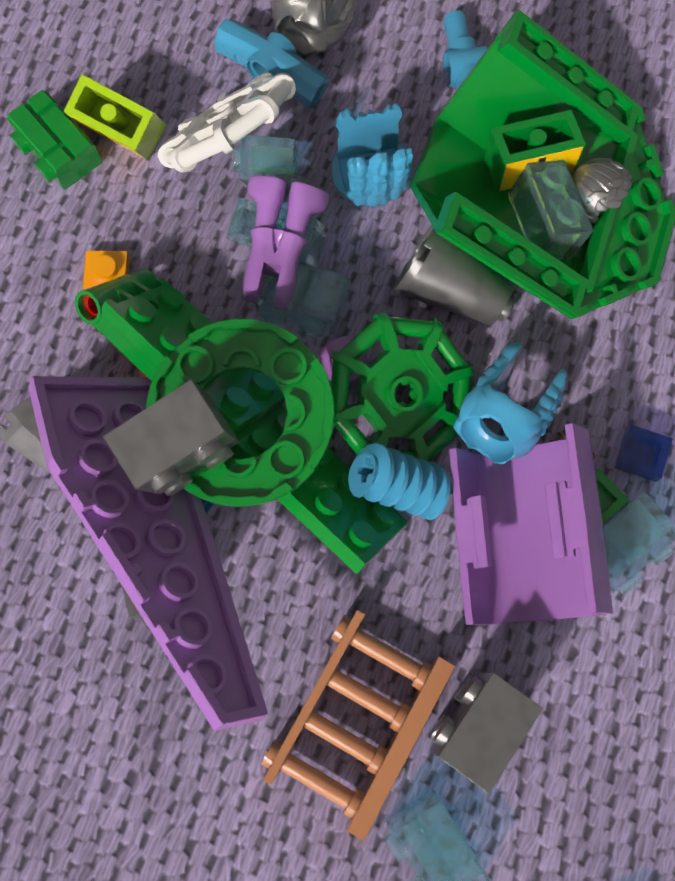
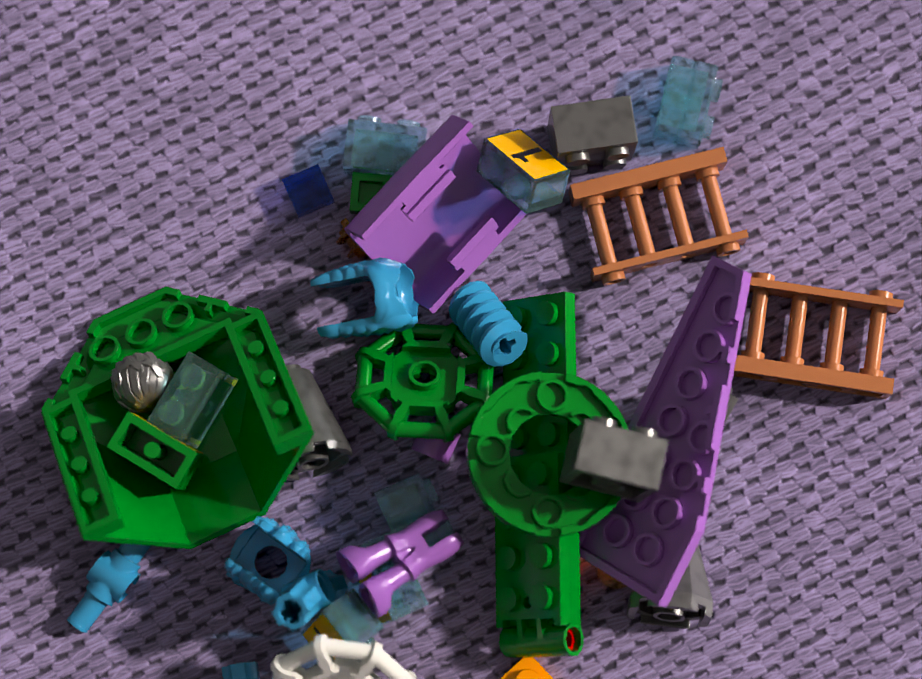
camera: 135 degrees left, 5 degrees up
none -> dark azure piece [272,569,348,631]
none -> clear light blue brick [477,129,571,214]
none -> nougat fence [733,272,904,399]

